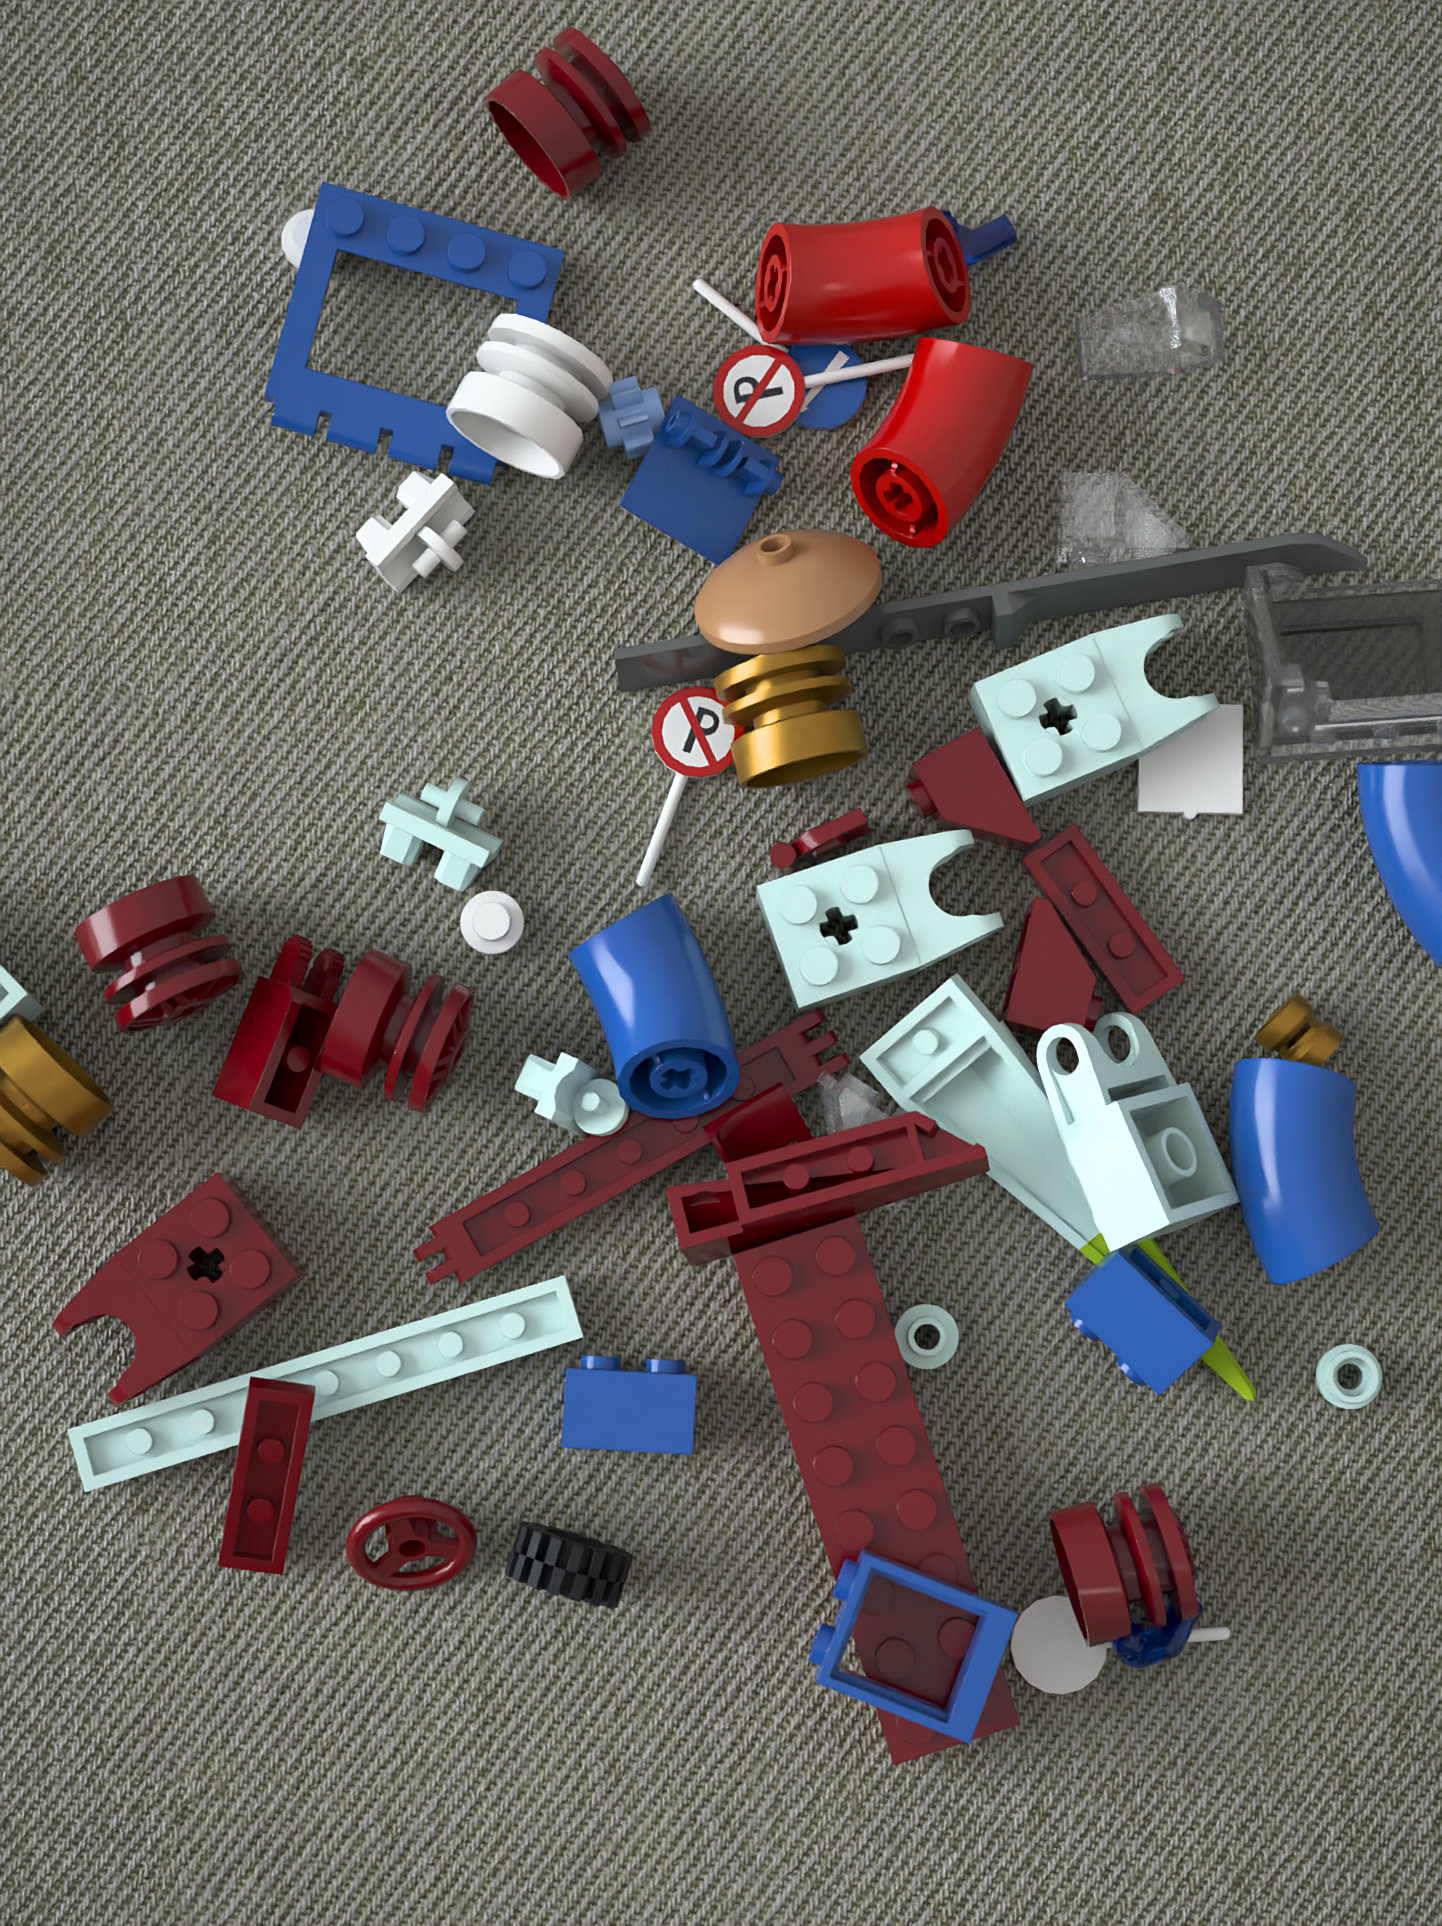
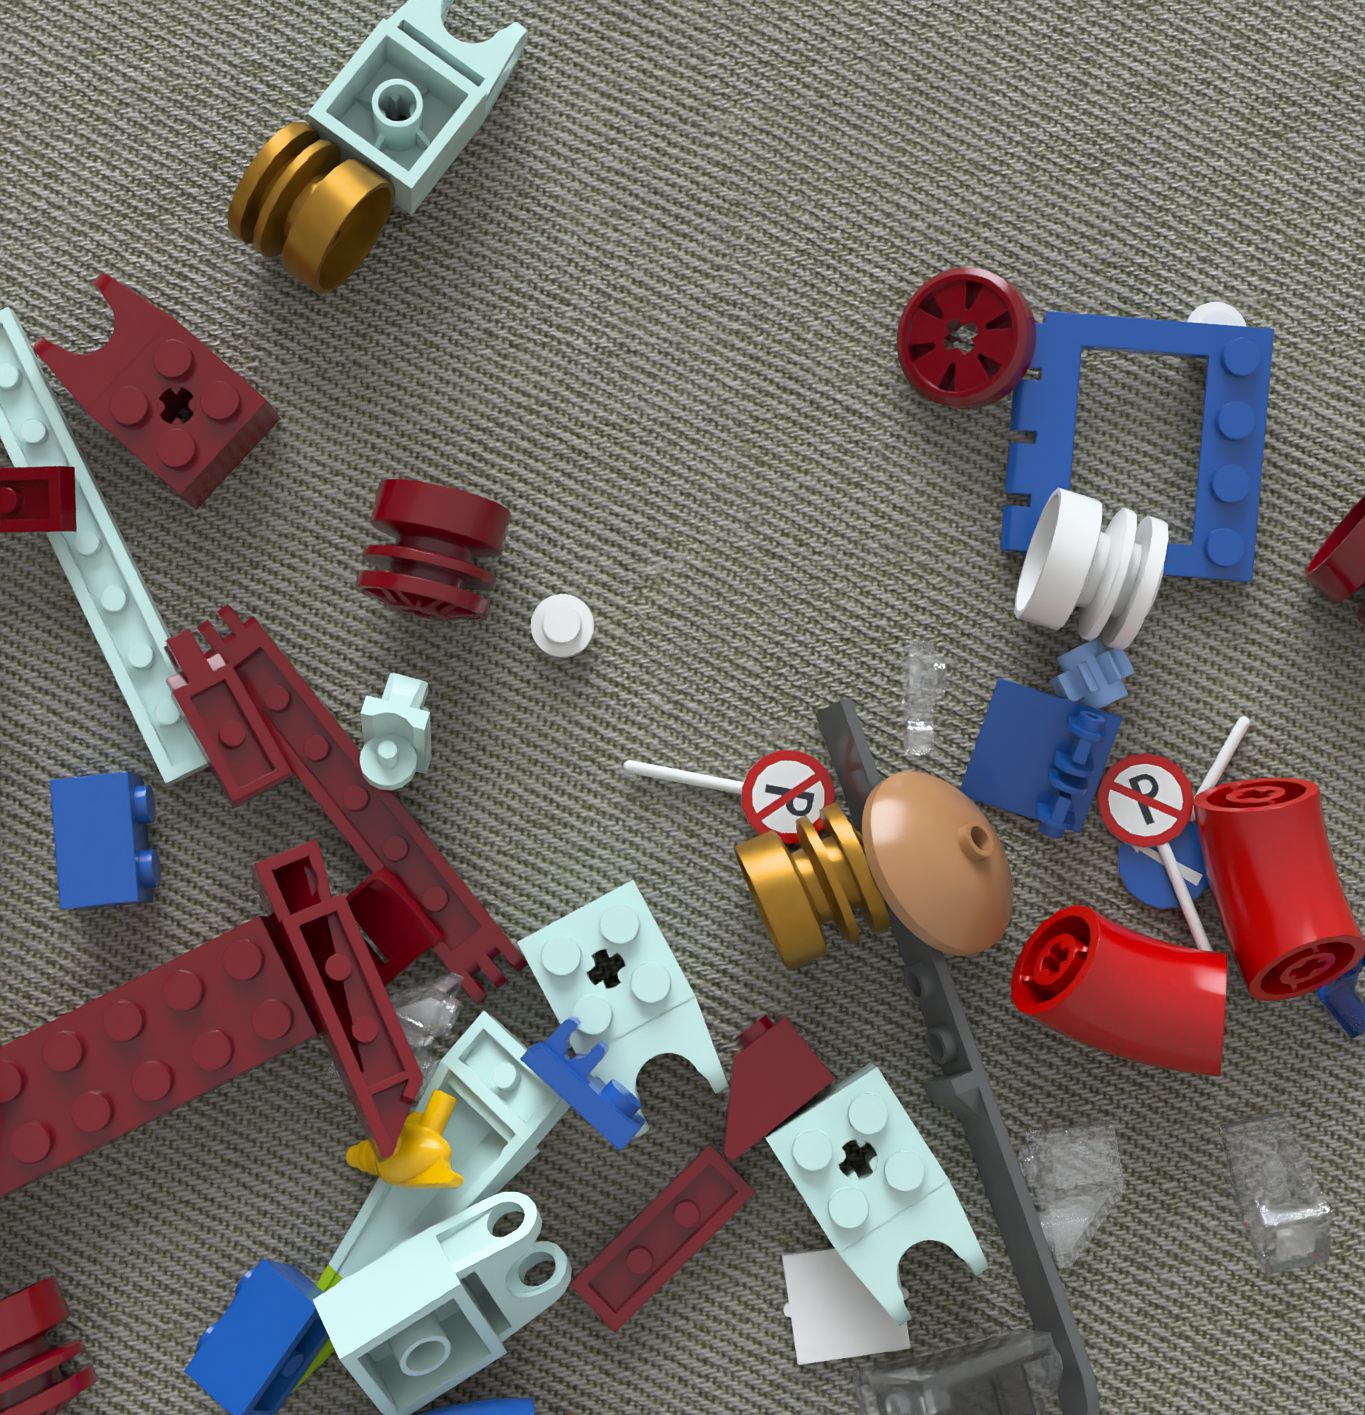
camera: 75 degrees right, 0 degrees up
dark red wheel [74,875,245,1034] -> none
dark red hinge [212,934,345,1130] -> none
white hips [356,471,475,594] -> none
light aqua hips [379,777,504,892] -> none
blue brick [567,892,741,1119] -> none
dark red piece [770,807,871,875] -> none
light aqua plate [894,1304,959,1369] -> none
dark red slope [999,896,1101,1047] -> none
none -> dark red hinge [164,629,293,809]
none -> yellow piece [345,1089,463,1189]
none -> blue plate [520,1016,646,1151]
none -> dark red wheel [897,267,1036,410]
none -> clear plate [902,641,946,755]

